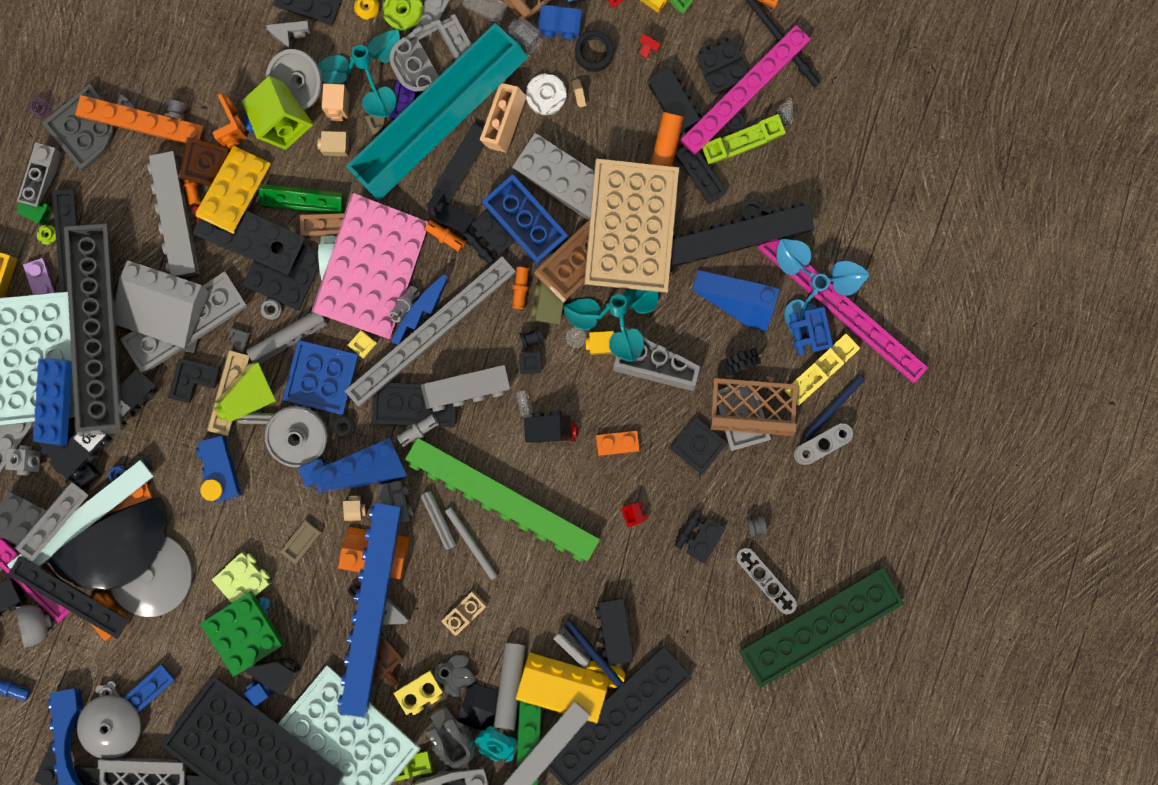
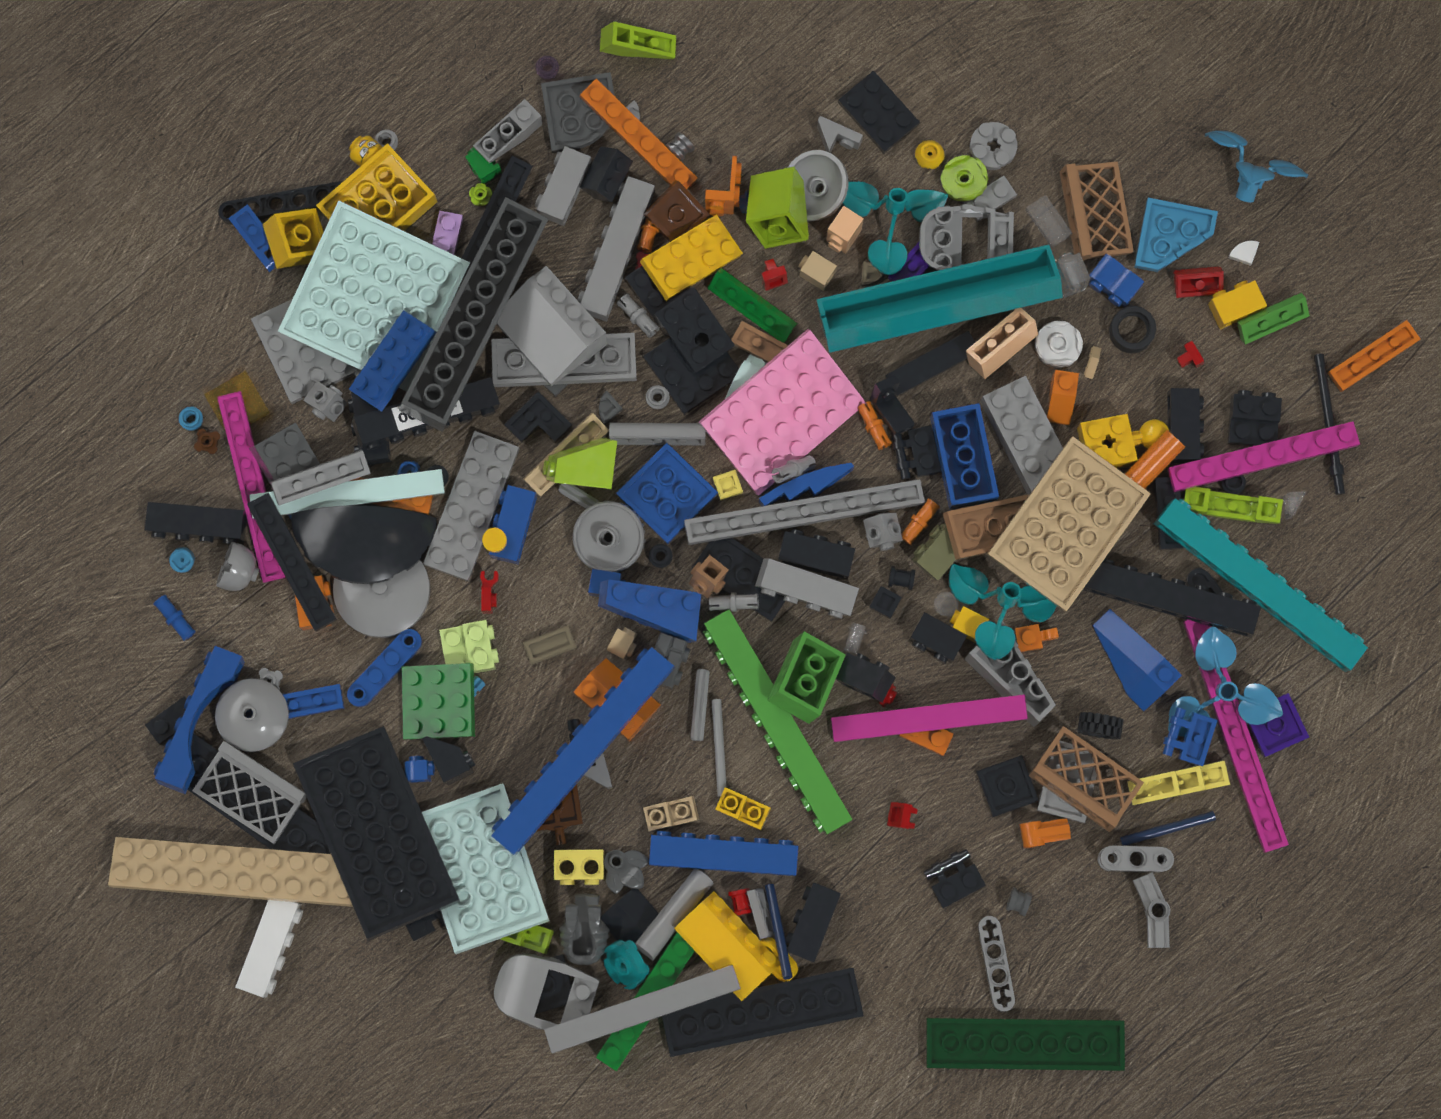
camera: 30 degrees right, 5 degrees down
none -> blue plate [347,629,422,707]
none -> light grey plate [423,431,520,582]
none -> red plate [480,571,499,614]
none -> light grey brick [535,146,592,226]
none -> black brick [579,147,633,202]
none -> lime slope [600,21,676,59]
none -> light grey pin [617,294,660,338]
none -> blue brick [649,831,798,876]
none -> medium nougat brick [689,555,729,599]
none -> yellow slope [715,787,771,830]
none -> red bush [728,888,752,916]
none -> red tile [761,259,788,291]
none -> bright green brick [767,631,846,724]
none -> black brick [778,529,856,580]
none -> dark pink tile [831,695,1028,742]
none -> light grey brick [863,513,903,551]
none -> black brick [909,612,967,664]
none -> orange plate [1014,624,1059,652]
none -> orange piece [1019,818,1071,848]
none -> orange slope [1047,370,1079,425]
none -> yellow brick [1077,414,1169,468]
none -> light grey piece [1133,872,1170,948]
none -> teal brick [1153,498,1368,672]
none -> dark purple plate [1248,693,1309,758]

